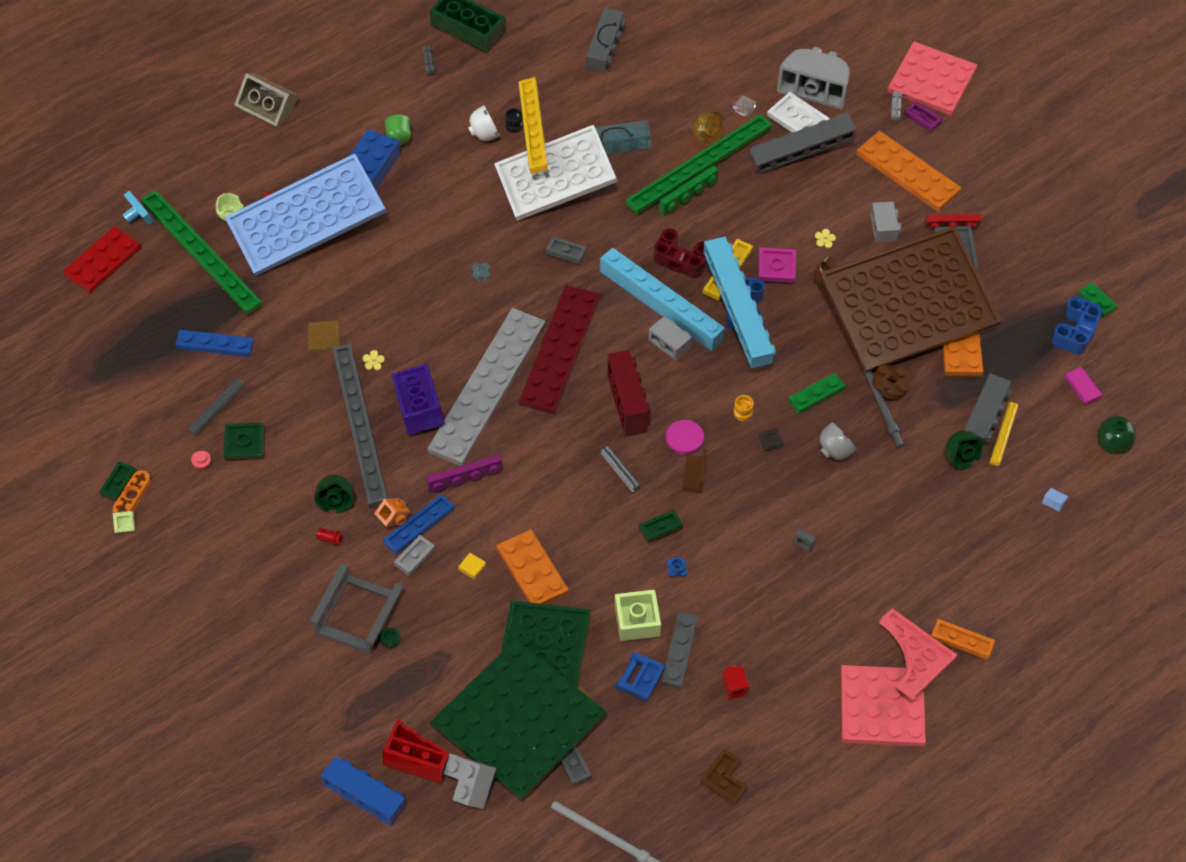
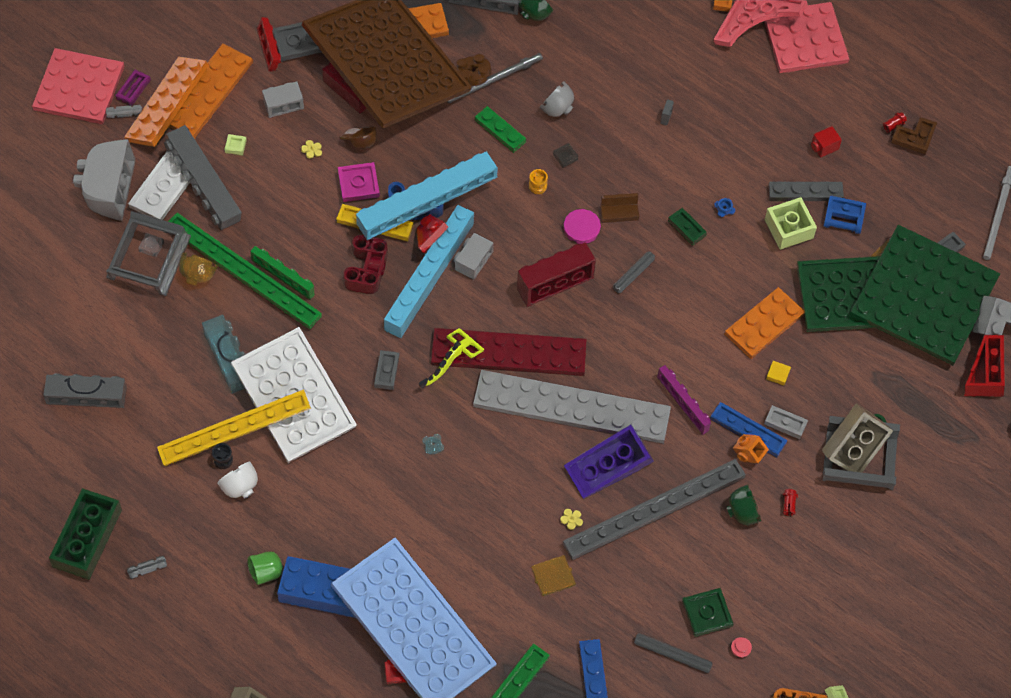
camera: 105 degrees left, 5 degrees up
none -> dark grey piece [106,211,191,296]
none -> orange plate [124,57,209,147]
none -> yellowish green tile [225,134,247,155]
none -> red wing [417,214,448,253]
none -> neon yellow piece [419,328,484,388]
none -> dark tan slope [822,403,893,473]
none -> red pin [883,112,907,133]

